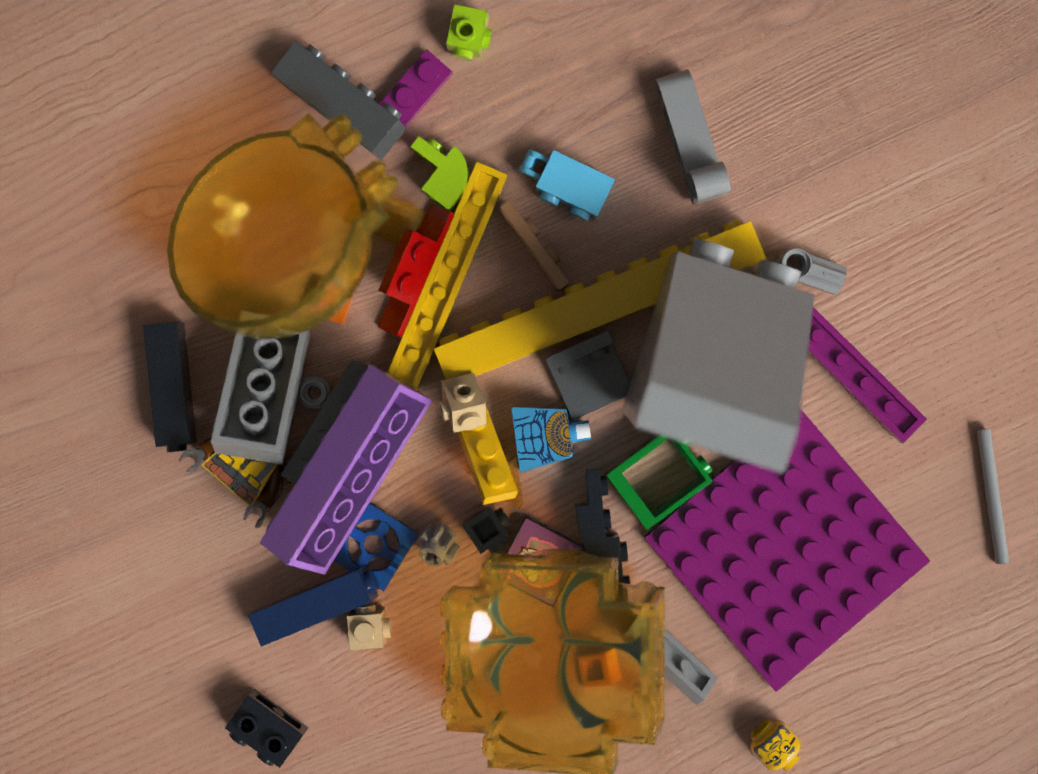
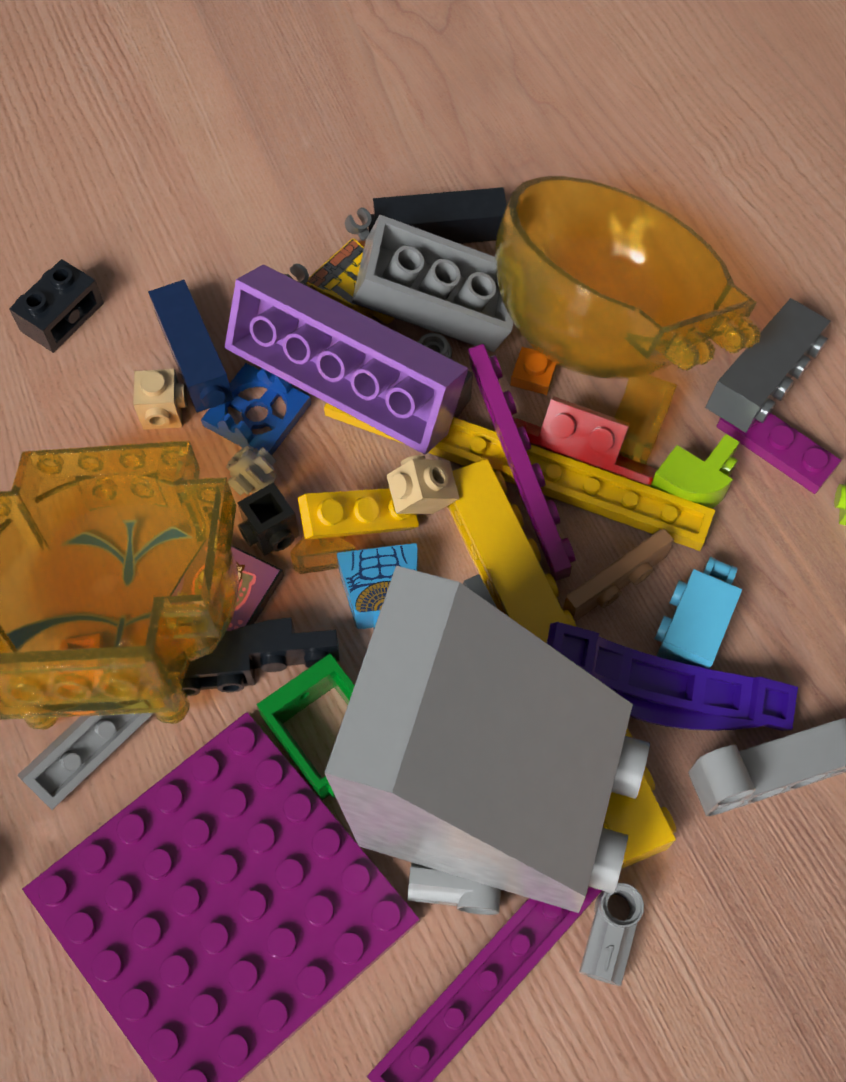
camera: 90 degrees right, 25 degrees down
none -> magenta plate [468,344,576,582]
none -> dark purple piece [547,622,798,731]

